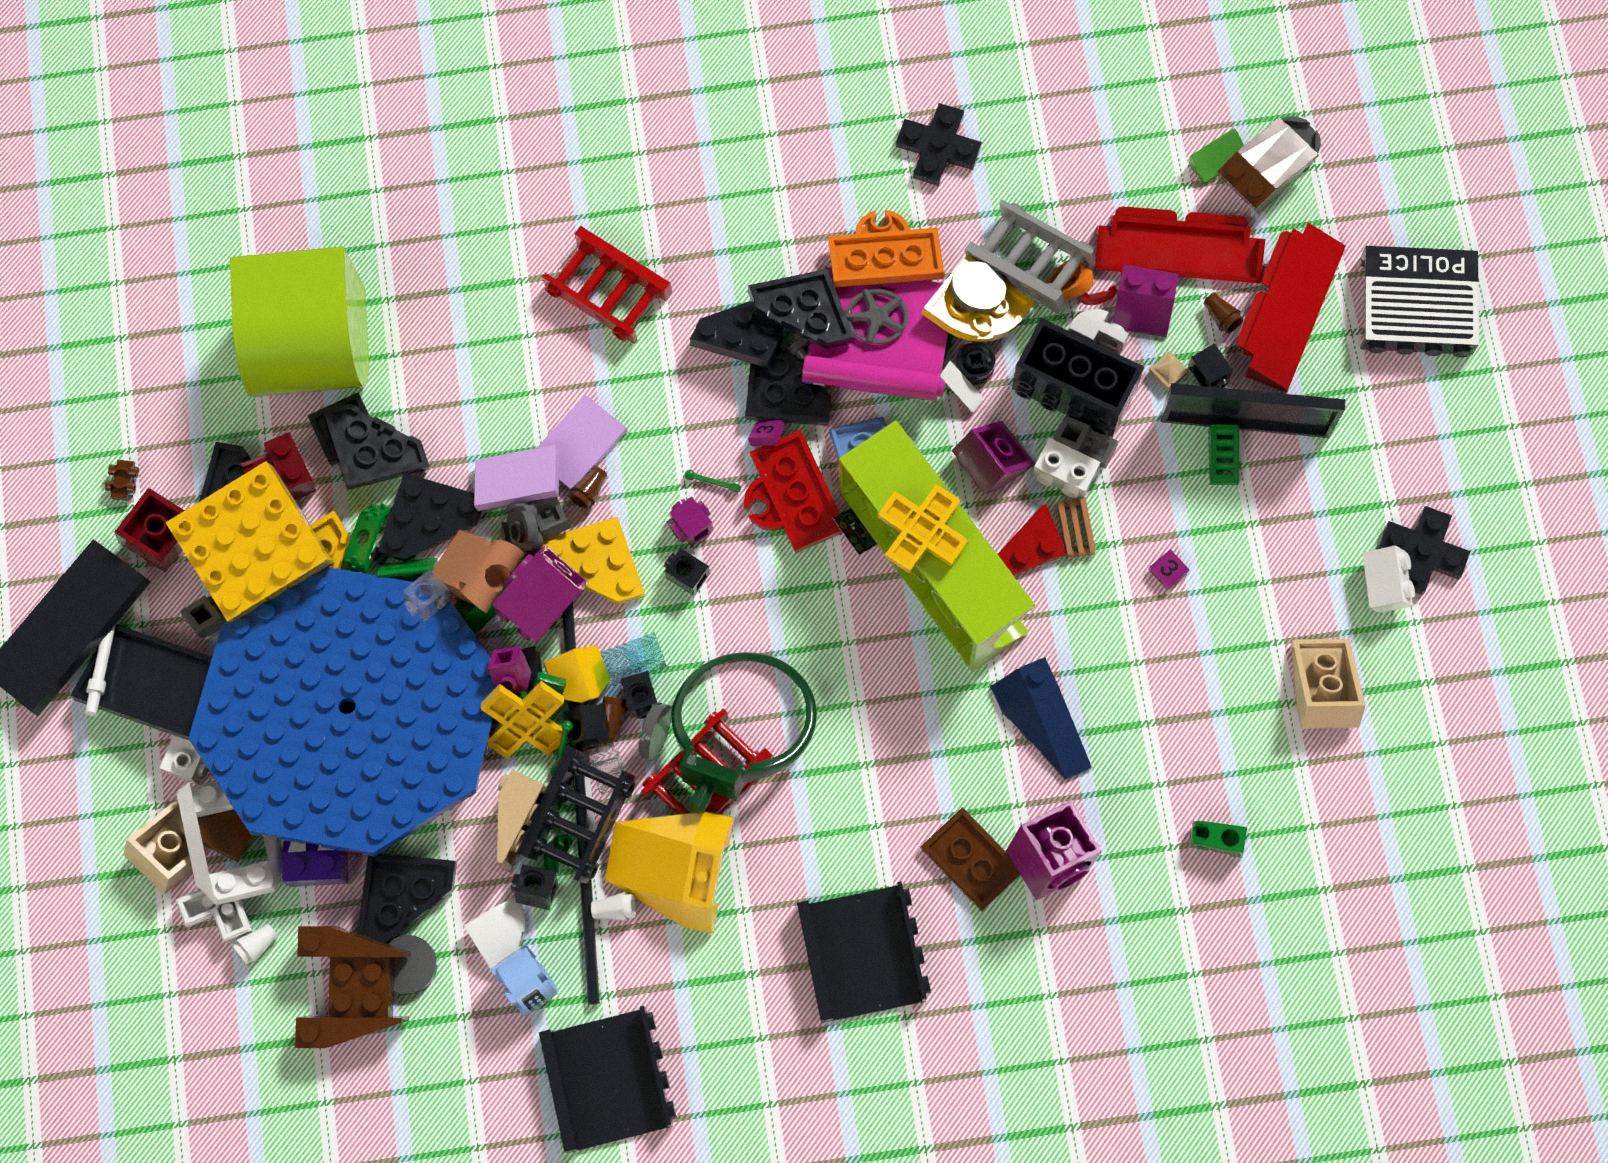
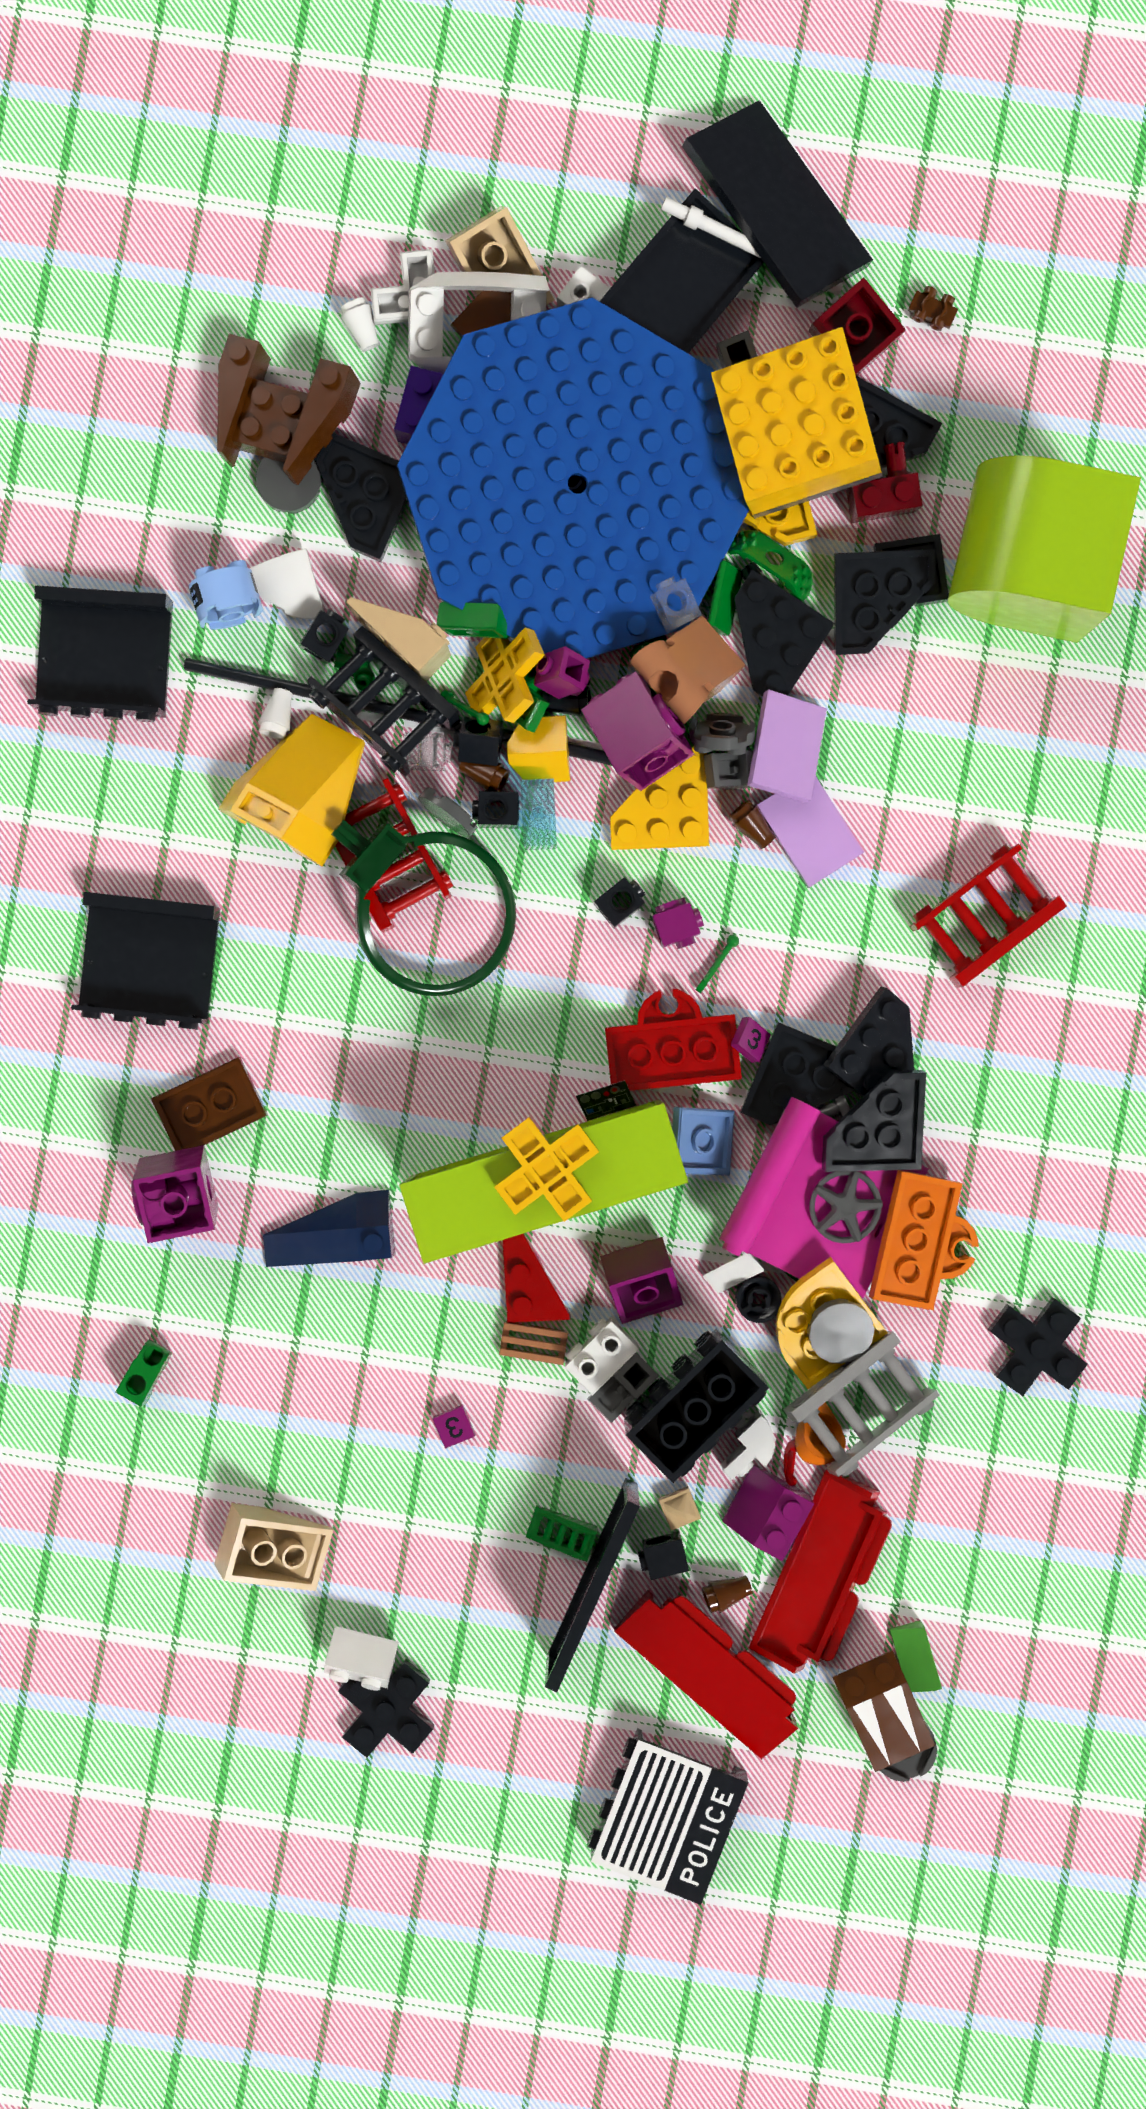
camera: 100 degrees right, 15 degrees up
none -> green slope [436,602,510,639]

